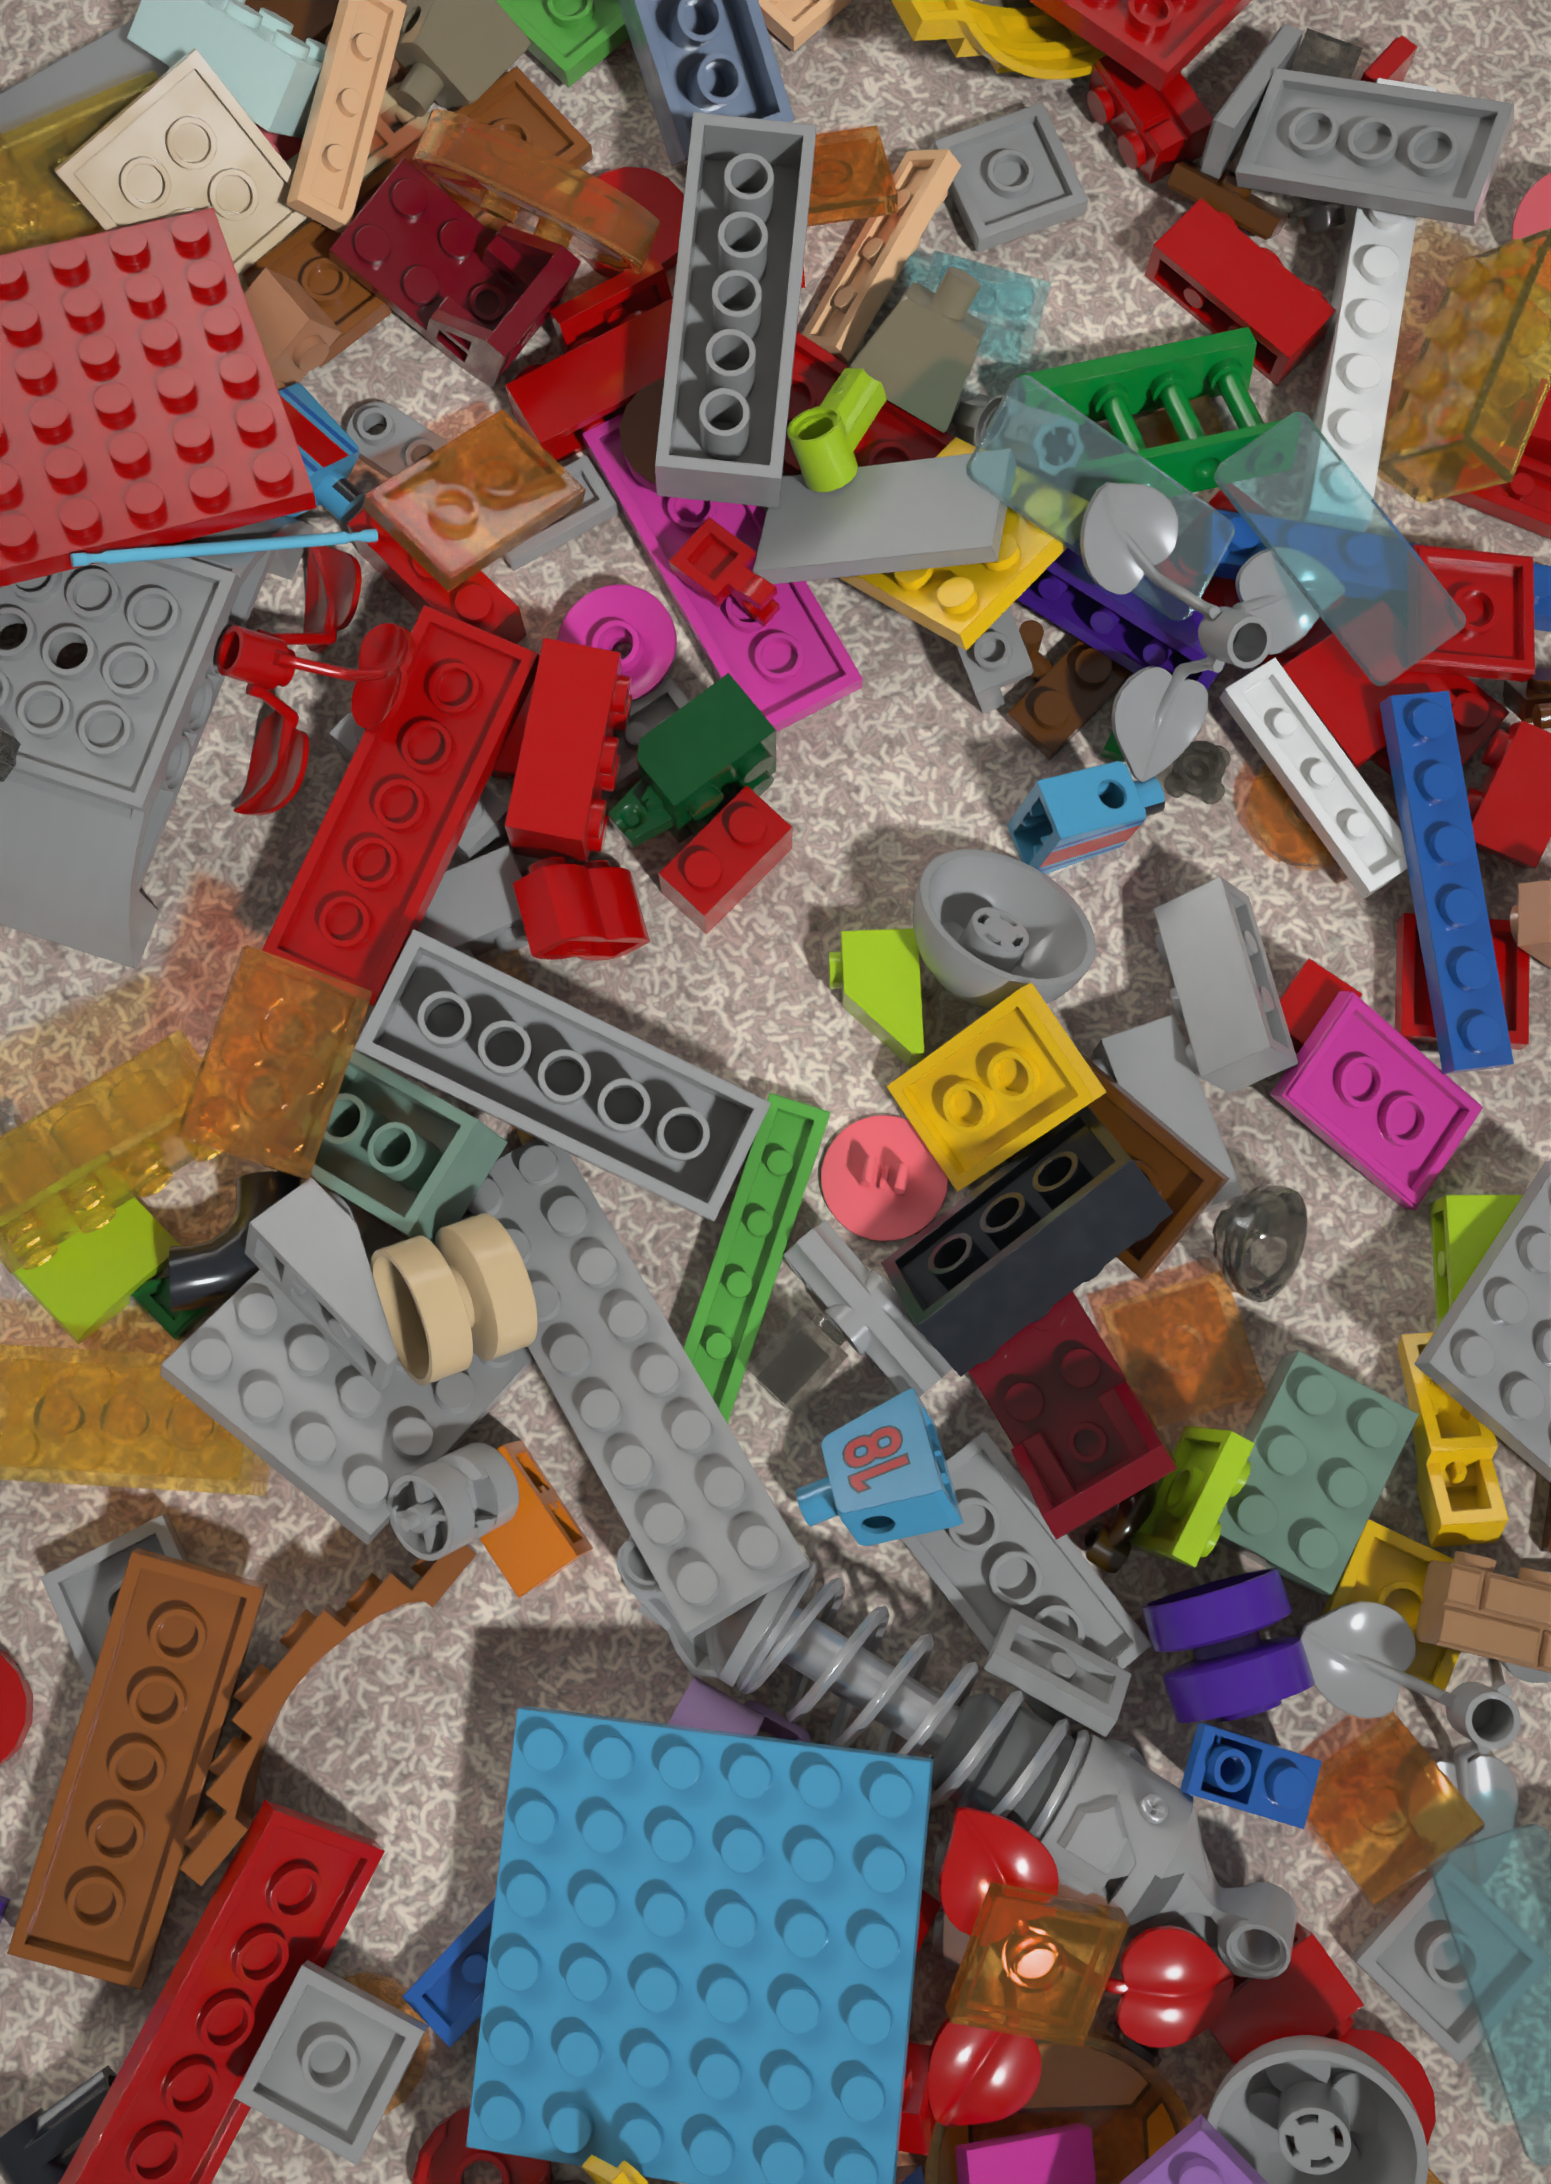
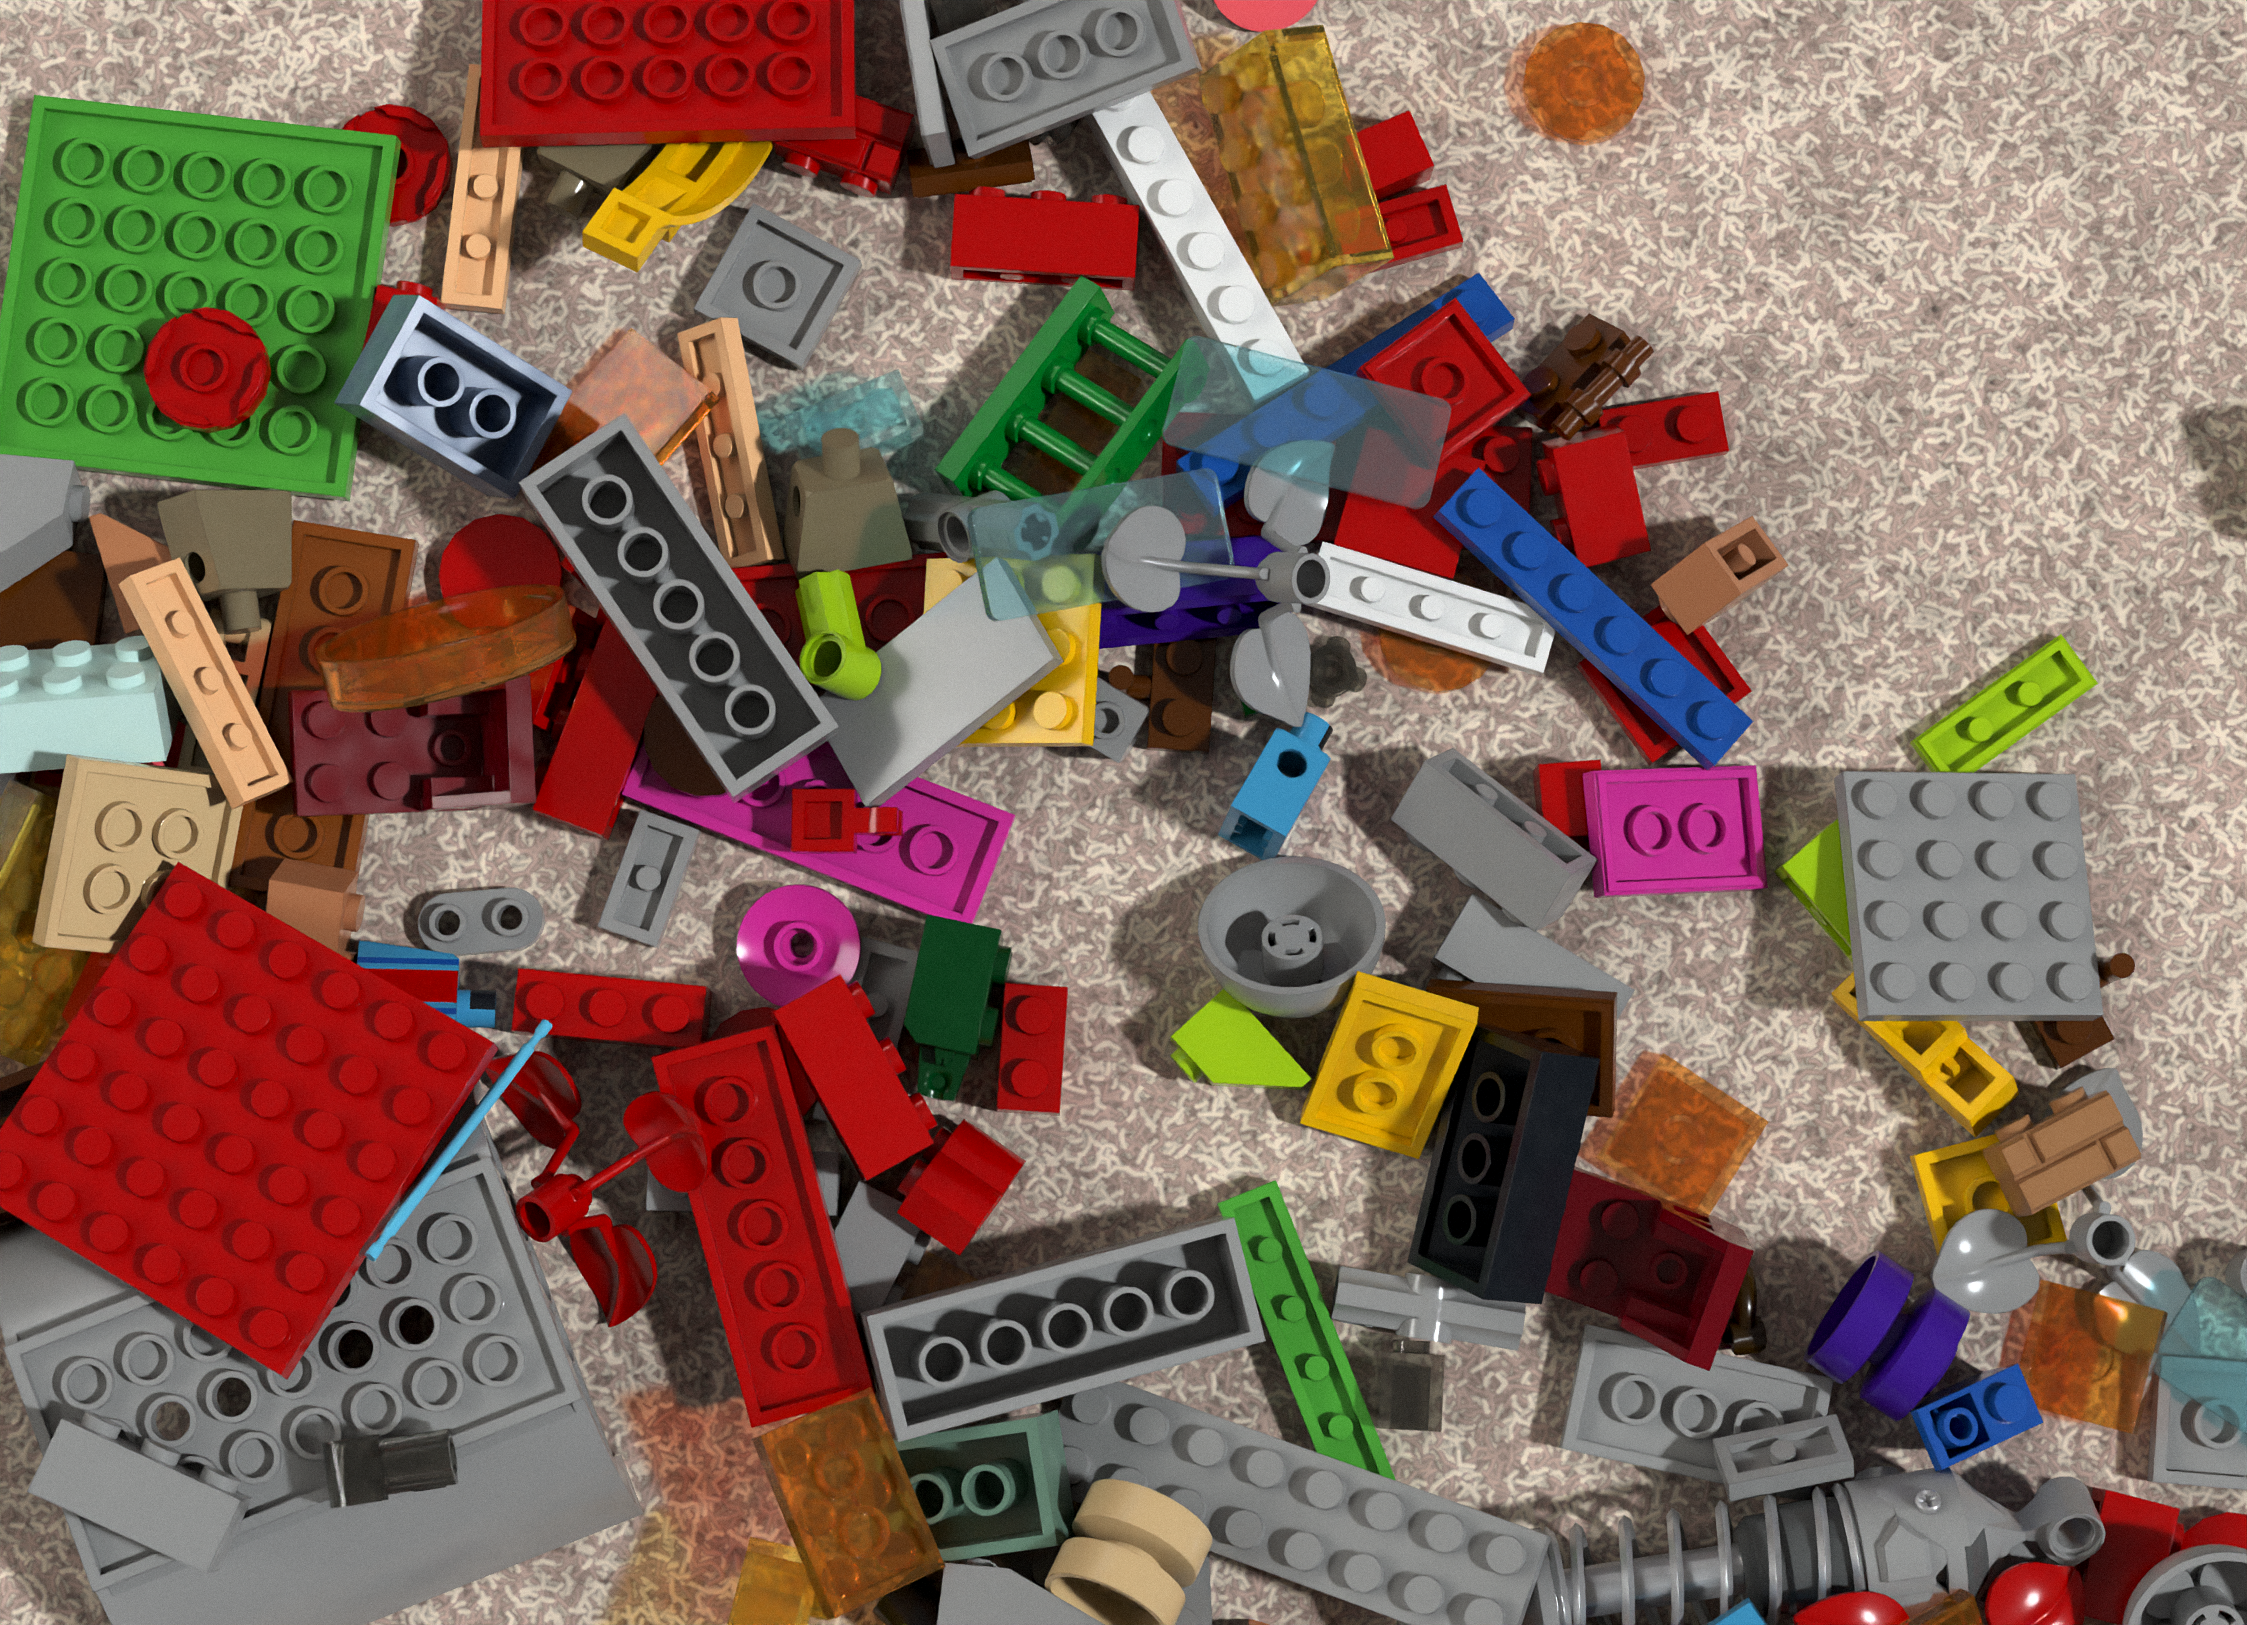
camera: 45 degrees left, 5 degrees up
clear orange tile [363,409,586,592] -> none
dark azure torso [796,1388,964,1546] -> none
coral piece [821,1115,948,1242] -> none
lime plate [1129,1426,1255,1567] -> none
clear smoke piece [1212,1184,1308,1303] -> none
sand green brick [1218,1350,1419,1595] -> none

